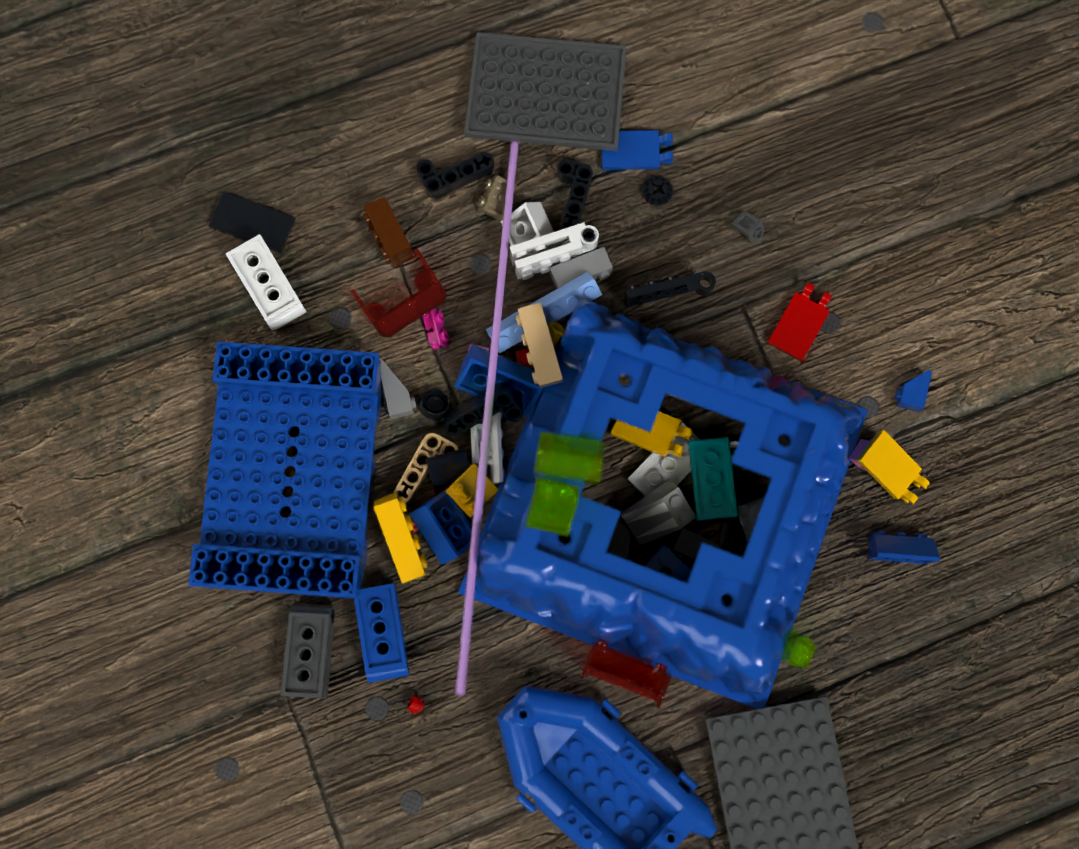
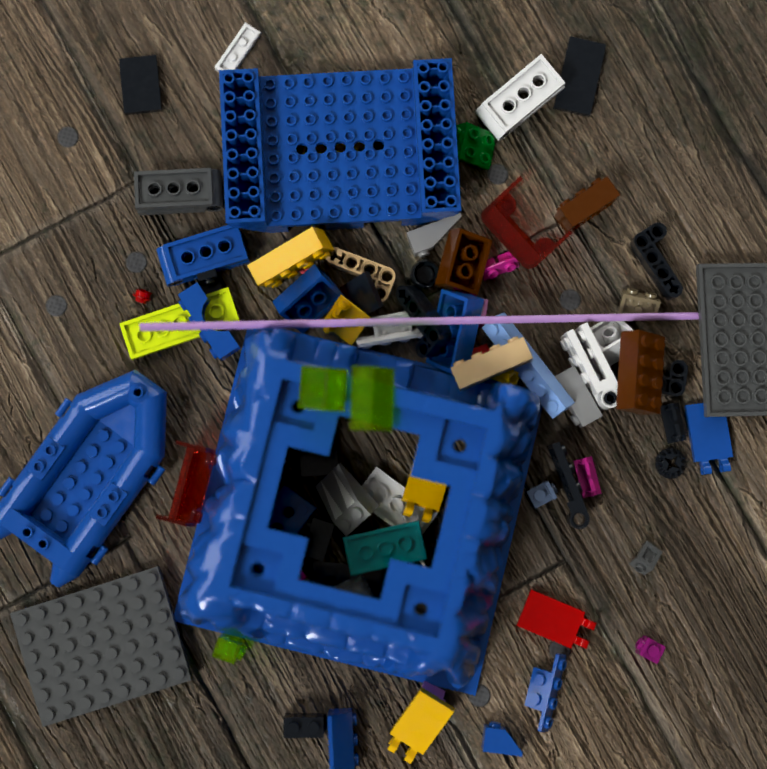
camera: 80 degrees right, 5 degrees up
none -> black tile [119,55,163,115]
none -> neon yellow plate [119,287,240,360]
none -> blue arch [178,282,241,361]
none -> black bracket [196,269,223,294]
none -> white tile [214,22,261,72]
none -> black brick [284,713,324,738]
none -> reddish brown brick [435,228,493,296]
none -> green bracket [456,122,496,170]
none -> blue bracket [524,653,567,732]
none -> sand blue bracket [526,481,558,509]
none -> dark pink hinge [573,456,602,498]
none -> reddish brown brick [616,330,665,415]
none -> magenta bracket [635,635,666,664]
none -> black hinge [661,403,687,444]

